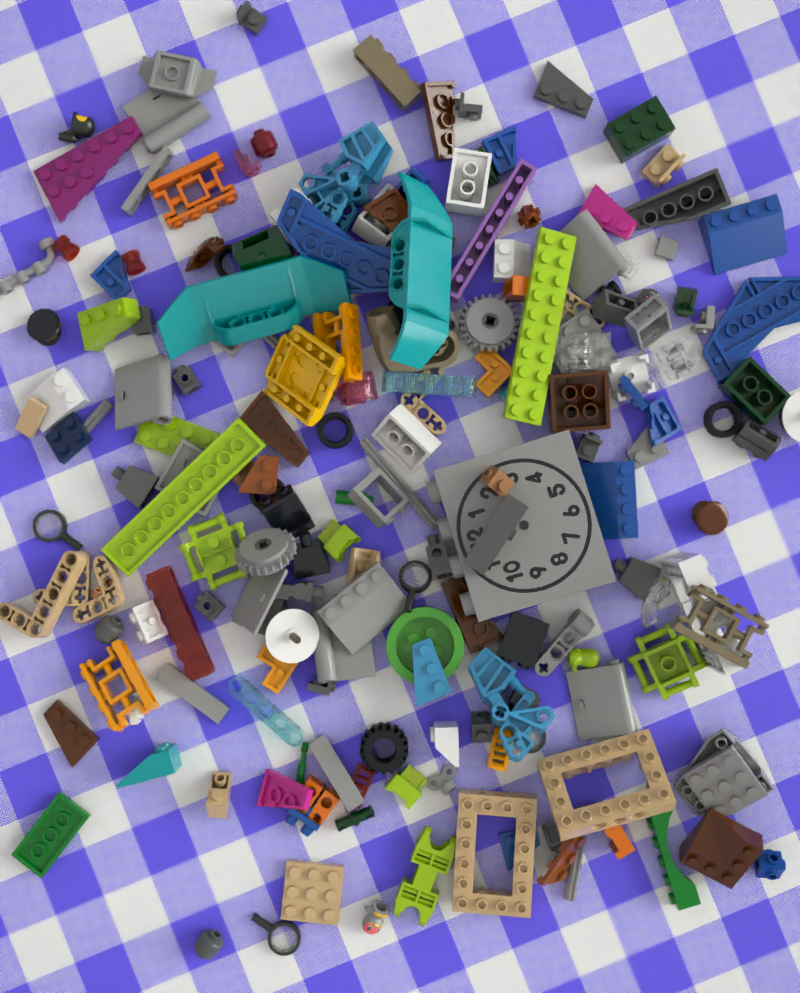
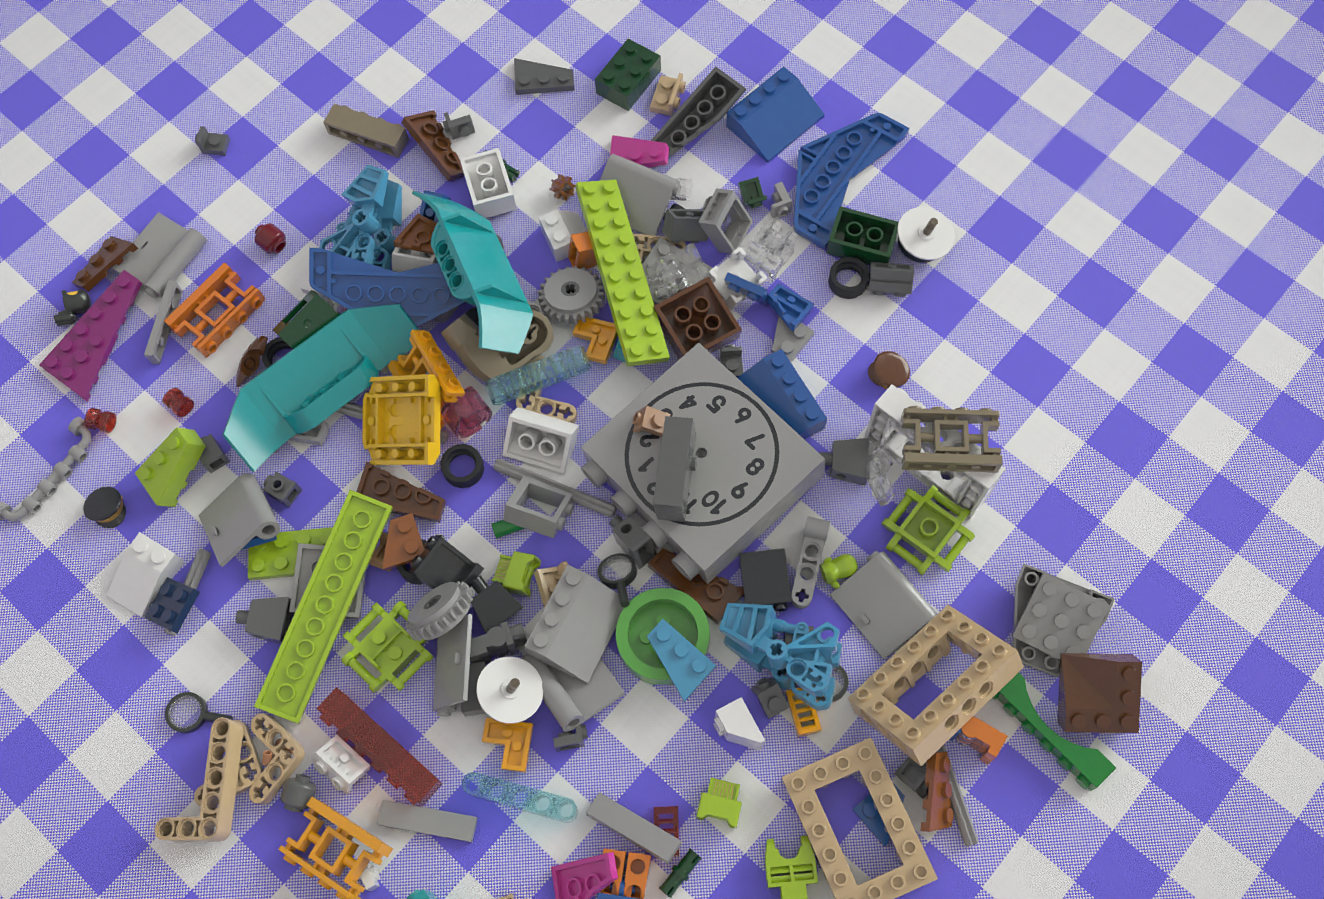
camera: 20 degrees left, 20 degrees down
tan tile [15,396,48,439] -> none
blue wing [90,249,132,300] -> none
light grey piece [139,50,217,98] -> none
dark grey brick [194,591,226,622] -> none
clear pink bracket [232,149,262,178] -> none
green piece [296,742,309,785] -> none
black tyre [360,722,408,775] -> none
light grey piece [427,765,457,796] -> none
medium lavender brick [450,159,537,304] -> none
blue wing [482,125,516,177] -> none
light grey tile [654,236,679,261] -> none
blue brick [753,849,786,880] -> none
none -> reddish brown wing [72,236,138,292]

